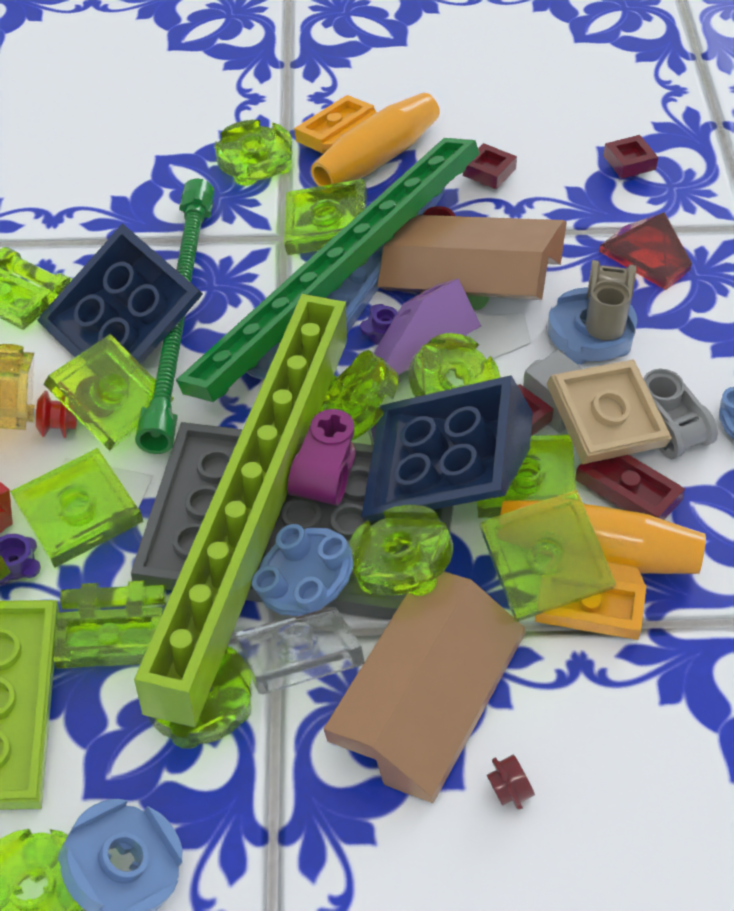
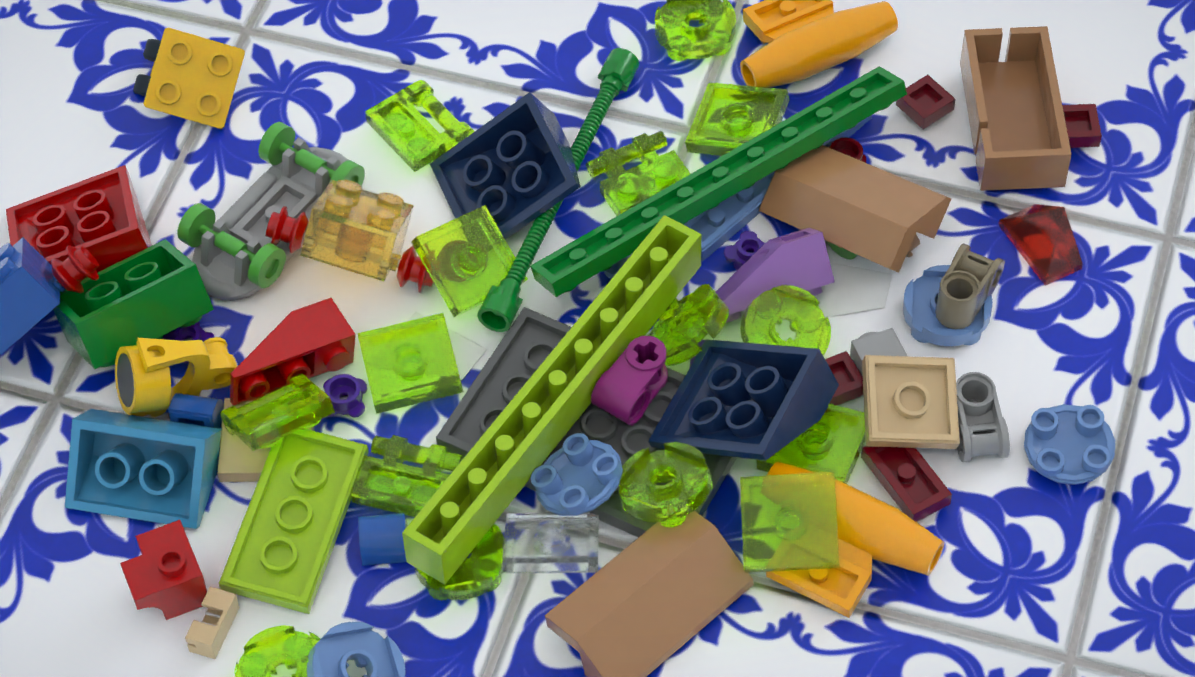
camera: 20 degrees right, 5 degrees up
none -> blue brick [358,513,407,566]
none -> clear neon green plate [586,131,691,216]
none -> medium nougat piece [960,26,1072,191]

